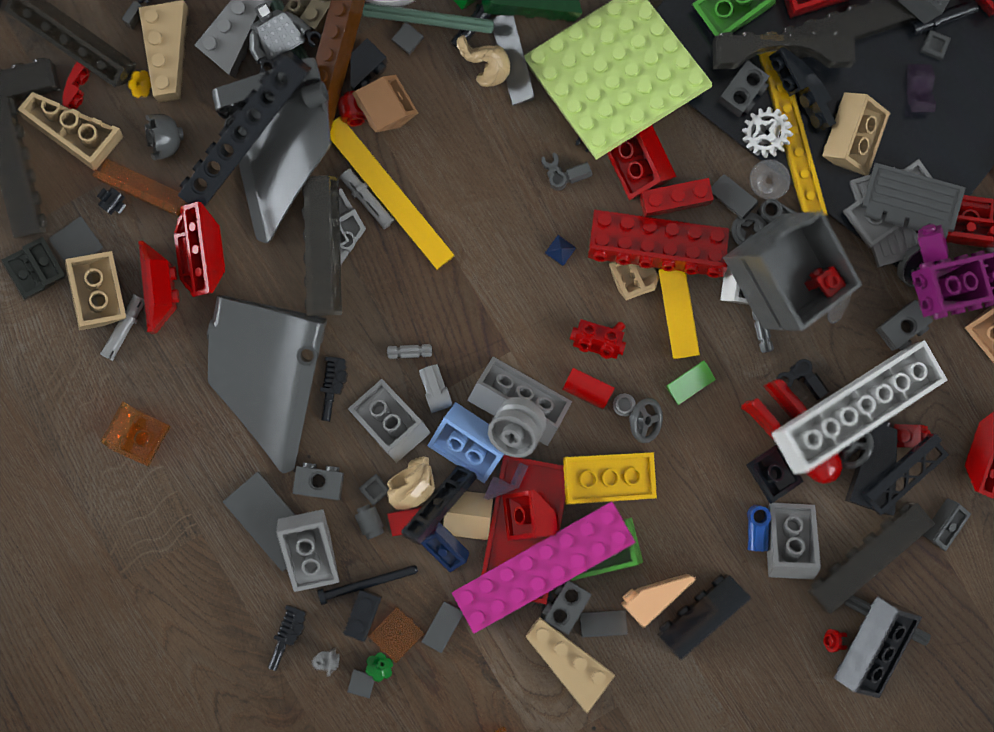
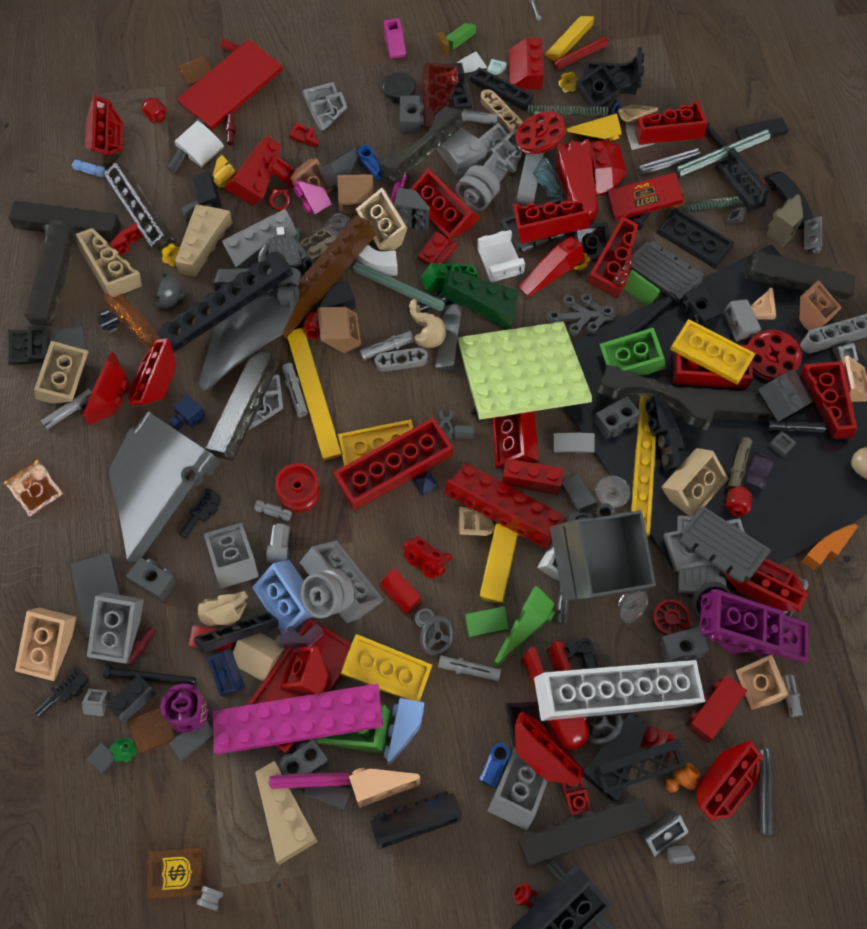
camera: 25 degrees right, 20 degrees down
light grey hinge [312,647,340,676] -> none
dark grey brick [354,504,384,540] -> none
dark grey tile [359,473,389,506] -> none
dark grey tile [392,22,424,55] -> none
white gear [742,107,793,158] -> none
red bracket [804,266,846,298] -> none
magenta brick [918,224,948,263] -> none
none -> light nougat slope [15,607,76,681]
none -> light grey slope [82,688,109,716]
none -> dark red bar [127,627,156,665]
none -> magenta brick [160,684,209,733]
none -> dark blue brick [169,394,205,430]
none -> dark pink axle [269,772,351,789]
none -> red wheel [275,463,320,513]
none -> red brick [333,417,454,512]
none -> yellow tile [338,419,413,466]
none -> light grey pin [359,331,414,361]
none -> light grey beam [375,348,428,372]
none -> light blue slope [384,698,424,765]
none -> light grey pin [438,655,501,682]
none -> bright green wedge [493,586,555,668]
none -> red wedge [515,712,583,785]
none -> light grey slope [554,433,595,454]
none -> red slope [561,777,592,816]
none -> red wheel [652,599,691,636]
none -> orange animal [665,763,701,793]
none -> light grey slope [667,845,695,865]
none -> red brick [687,675,748,743]
none -> red head [725,486,753,517]
none -> dark tan pin [727,437,752,490]

